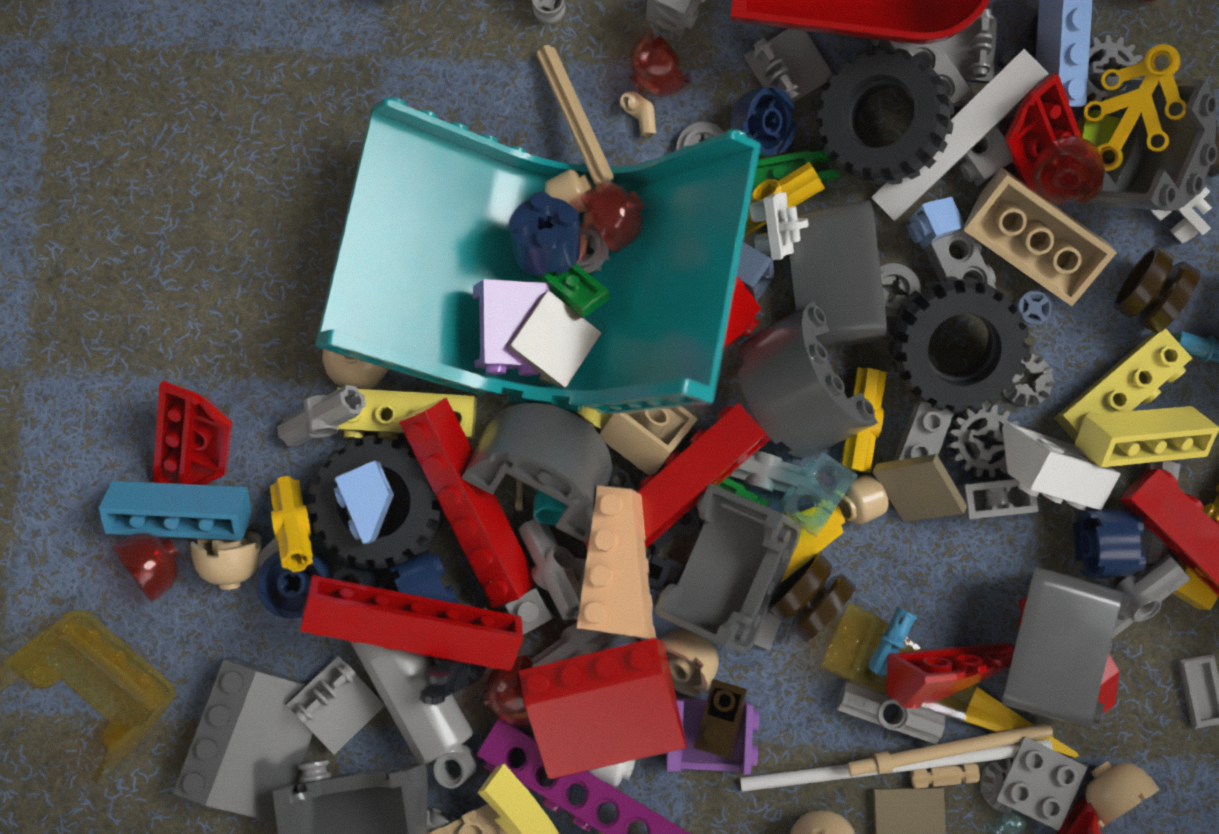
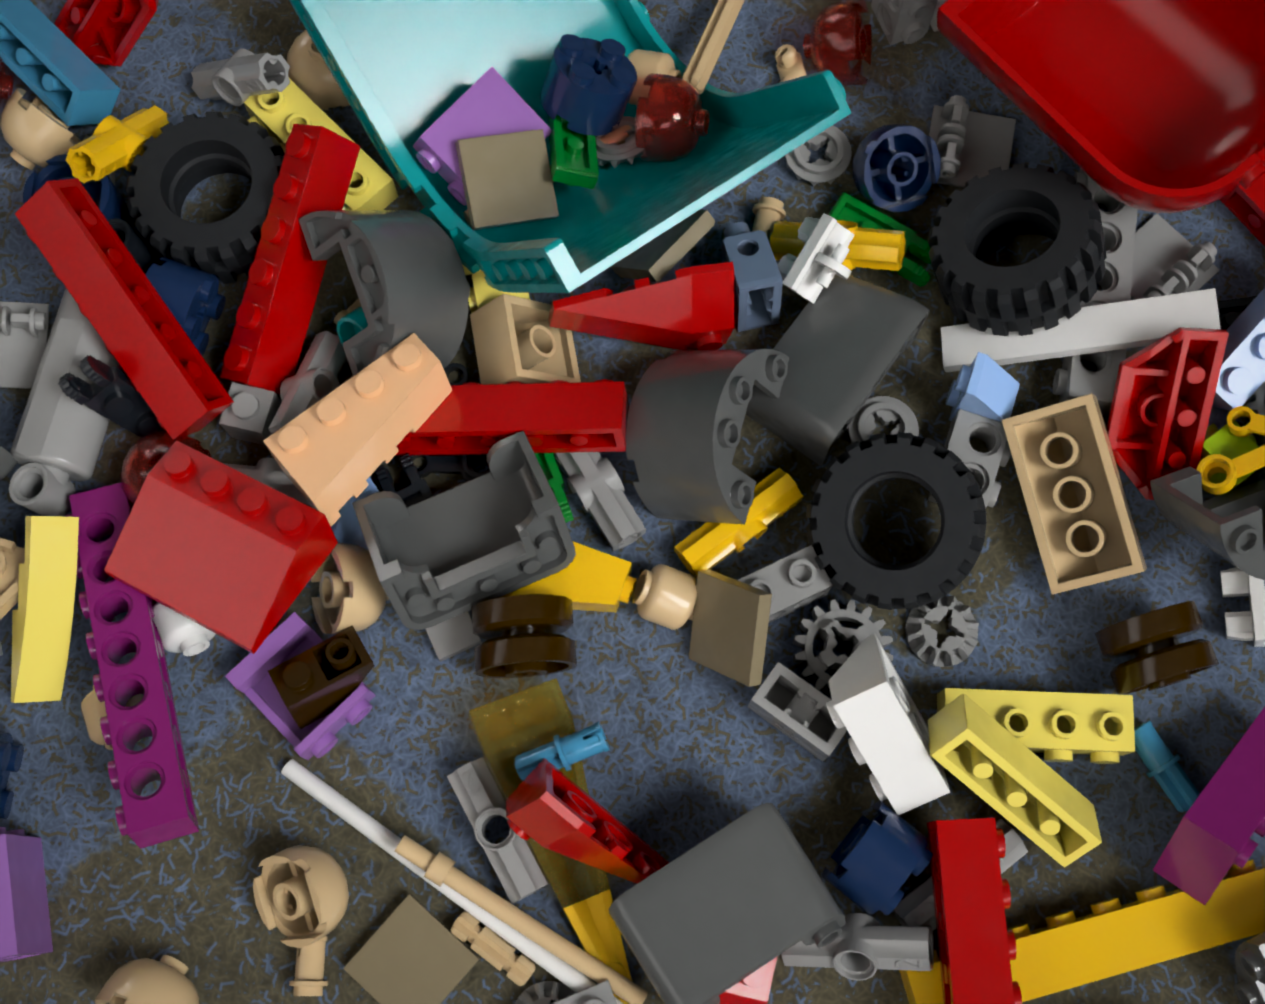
camera: 45 degrees right, 10 degrees down
light blue slope [334,460,394,544] -> none
clear light blue brick [780,452,858,537] -> none
sand blue wheel [1013,291,1052,328] -> none
clear red cylinder [1032,136,1105,205] -> none

